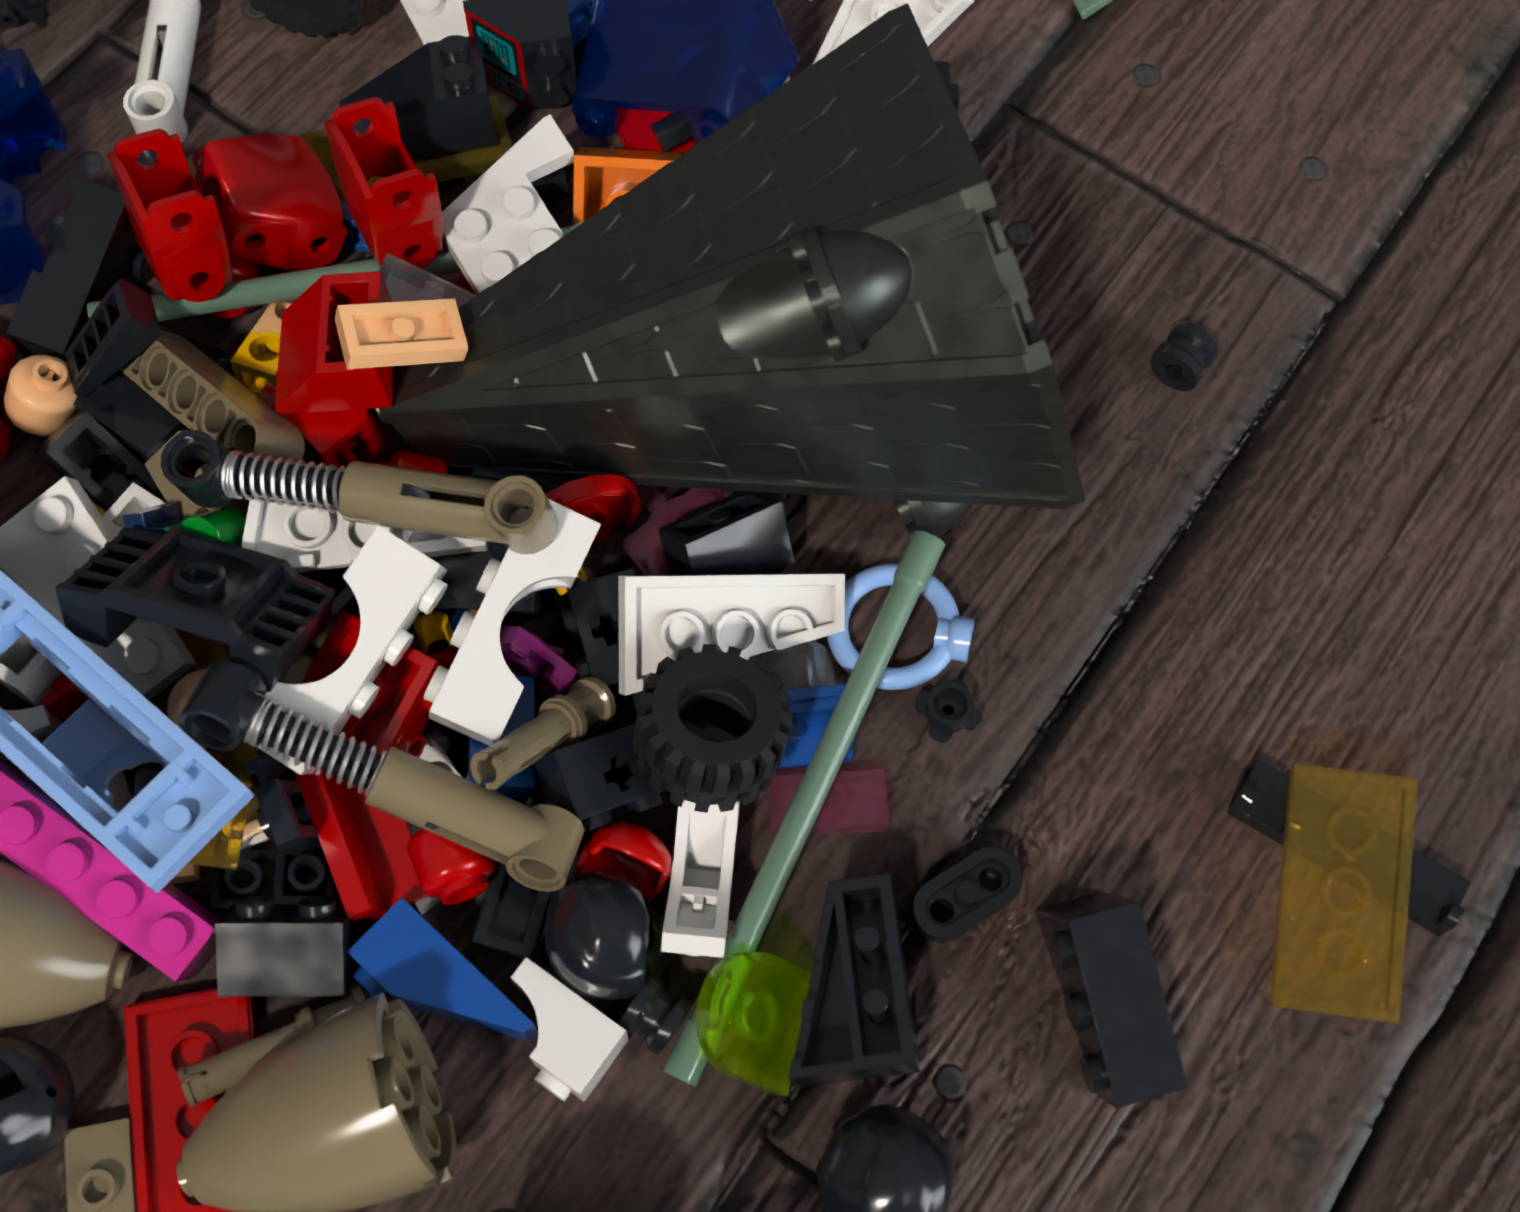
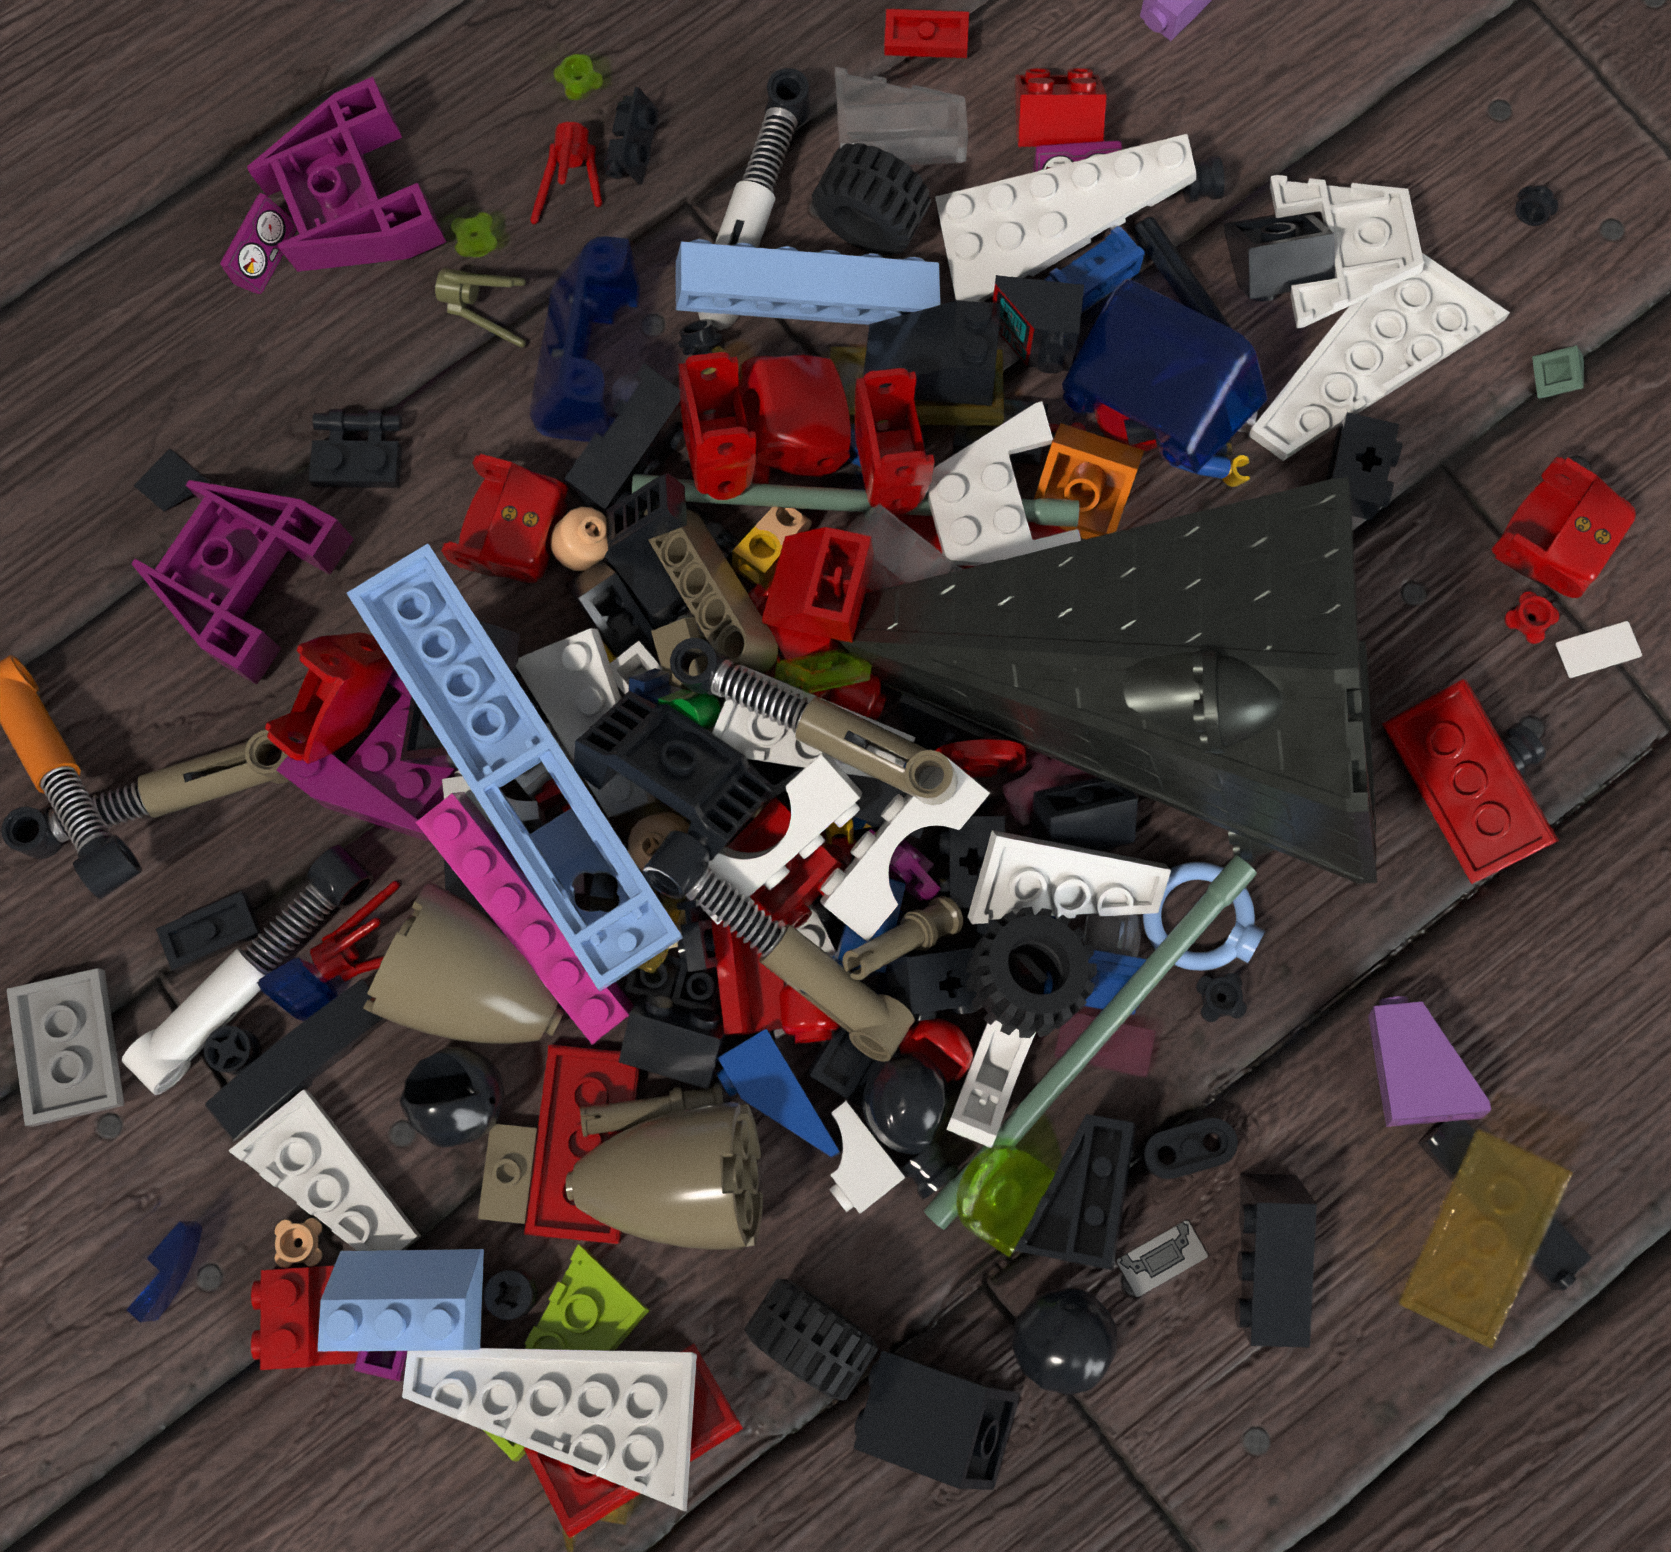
camera: 25 degrees right, 10 degrees up
light nougat plate [335,298,469,370] -> none
none -> light blue brick [676,239,940,325]
none -> clear neon green tile [774,649,872,693]
none -> sticker [1117,1220,1208,1297]
none -> medium lavender slope [1368,996,1491,1127]
none -> red tile [1382,679,1559,884]
none -> red piece [1491,457,1636,598]
none -> red plate [1504,592,1559,644]
none -> white sticker [1556,621,1642,678]

